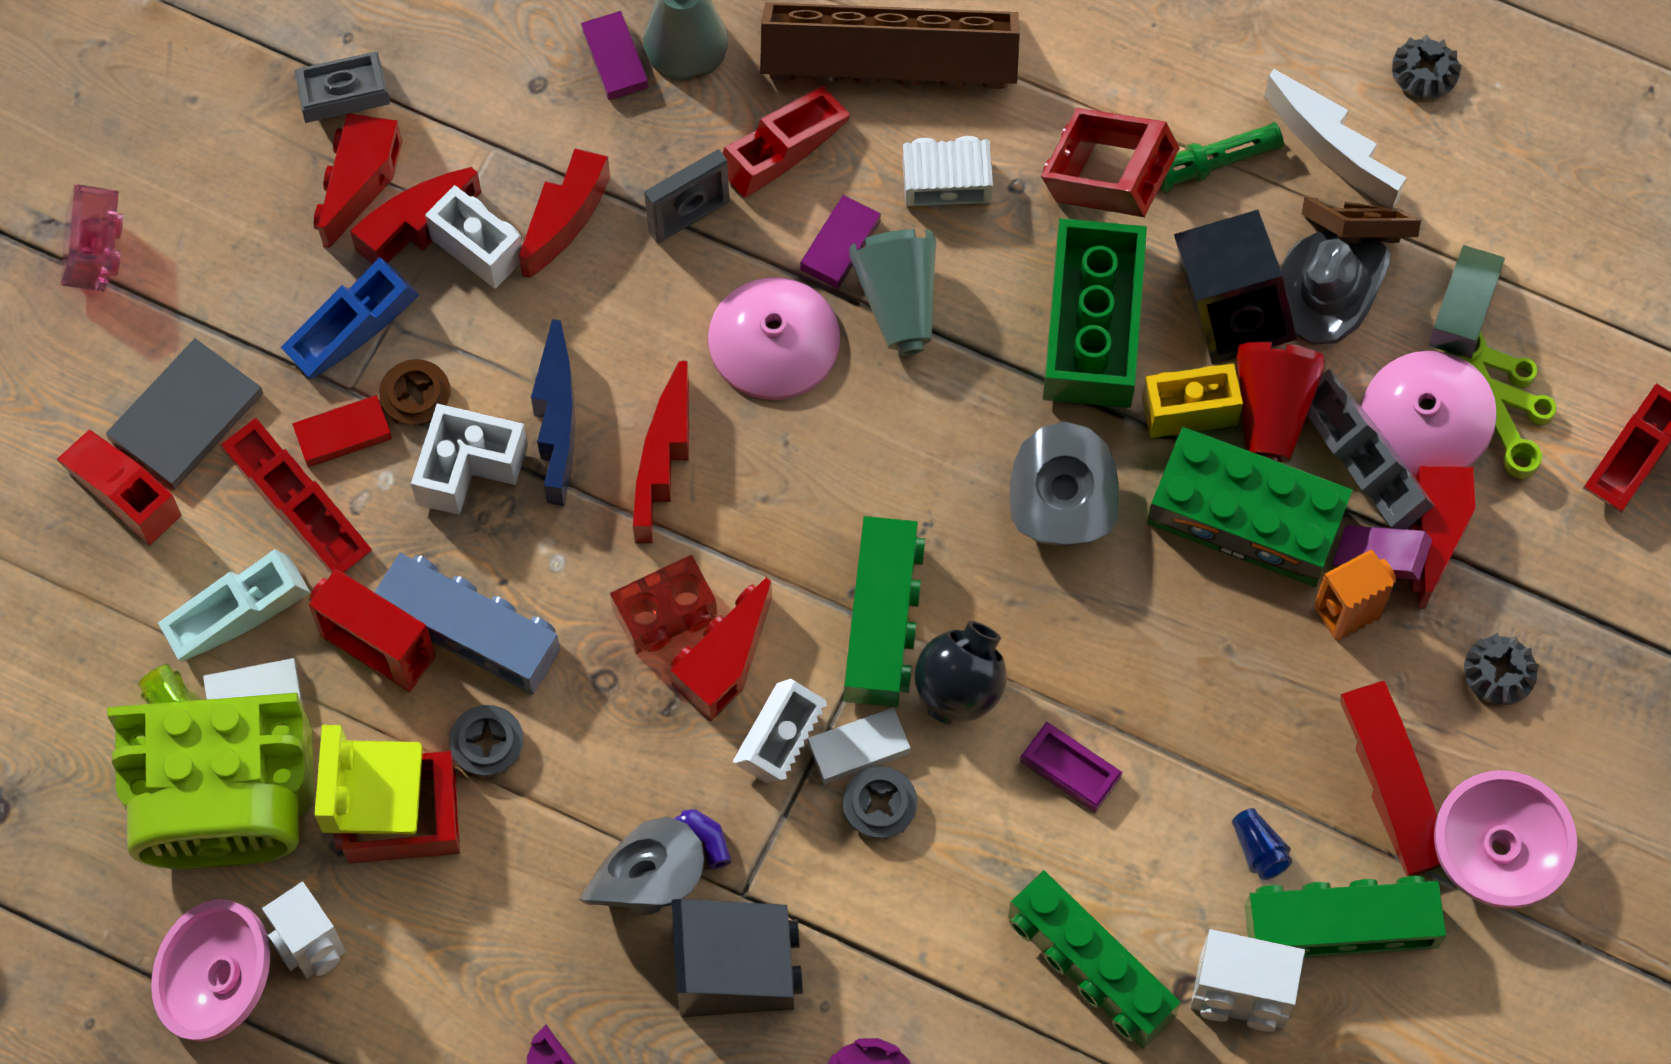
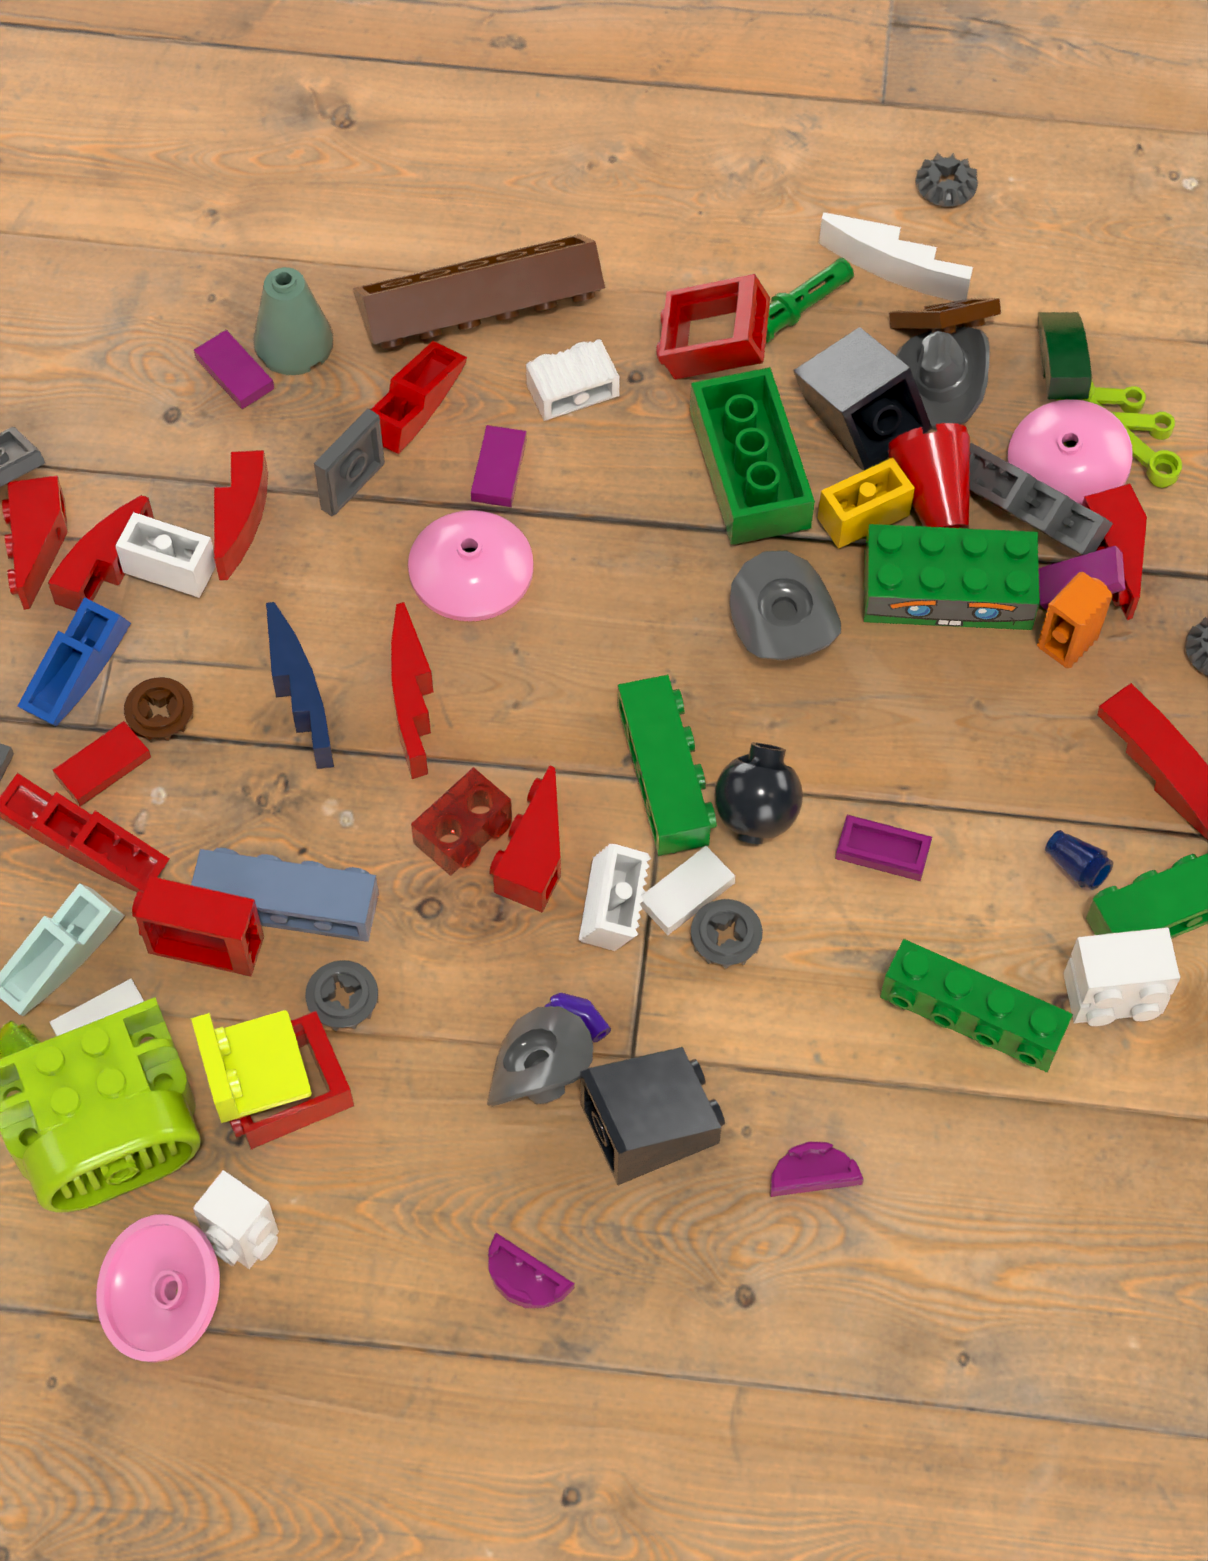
camera: 20 degrees left, 5 degrees down
white brick [411,404,528,515] -> none
sand green cone [848,229,936,356] -> none

